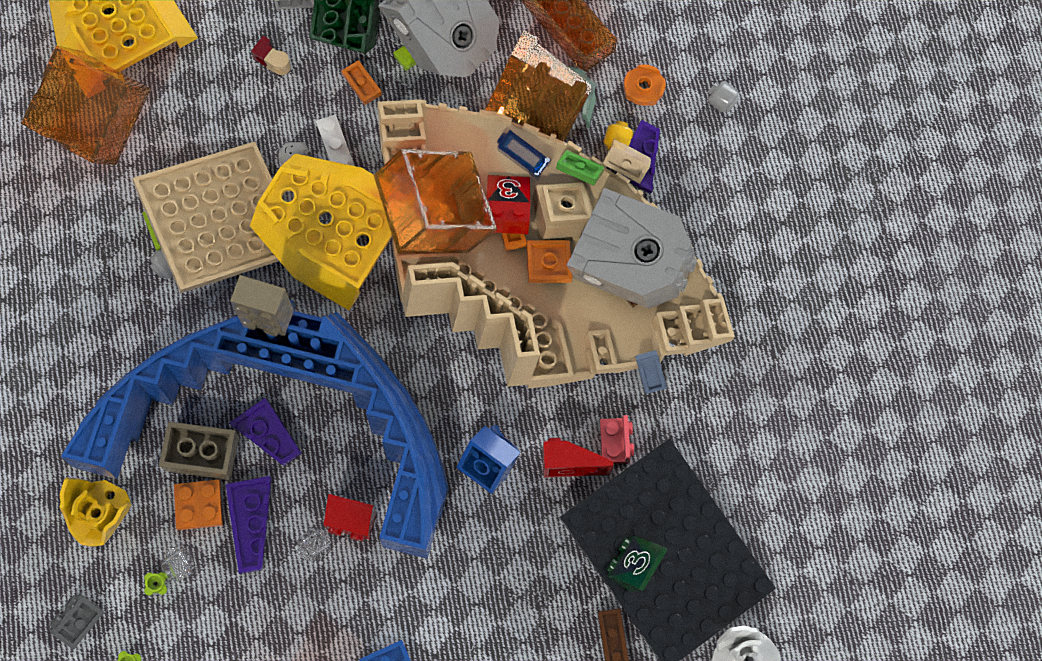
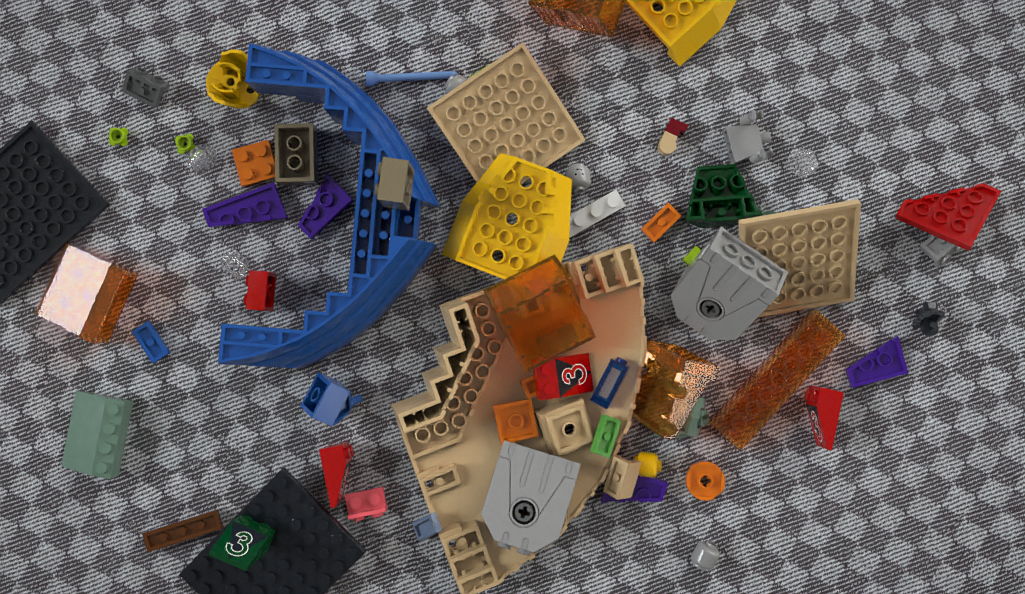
camera: 85 degrees right, 15 degrees up
none -> medium blue piece [366,71,458,87]

